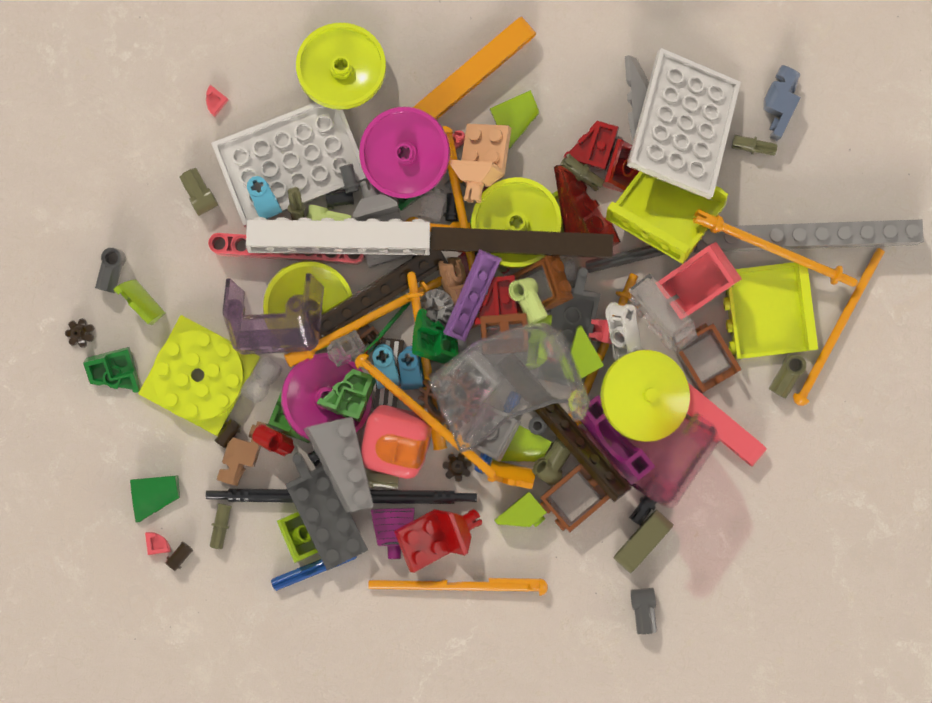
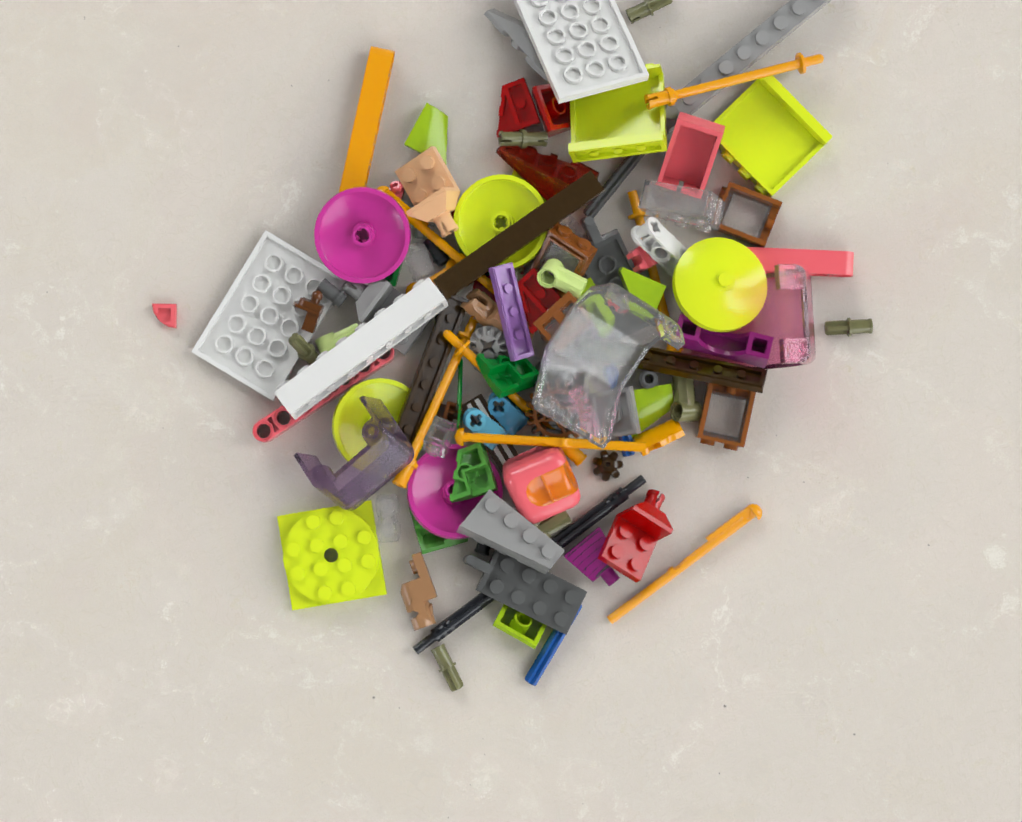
camera: 40 degrees left, 0 degrees up
dark brown plant [65,318,94,348] -> none
green slope [83,347,140,393] -> none
dark grey piece [95,248,126,293] -> none
lime slope [113,280,165,325] -> none
green slope [130,475,180,522] -> none
coral tile [145,532,172,555] -> none
dark brown pin [165,541,194,571] -> none
olive piece [179,168,218,216] -> none
dark brown pin [214,418,241,448] -> none
medium azure piece [247,176,282,219] -> none
red piece [252,424,295,457] -> none
neon yellow dish [296,23,386,110] -> none
black pin [325,192,354,209] -> none
lime slope [494,491,547,527] -> none
olive beam [613,509,674,573] -> none
black pin [628,481,667,526] -> none
dark grey piece [630,588,657,634] -> none
olive piece [768,355,806,399] -> none
light orange bar [793,248,885,406] -> none
none -> reddish brown piece [293,290,325,333]
none -> olive axle [824,318,873,337]

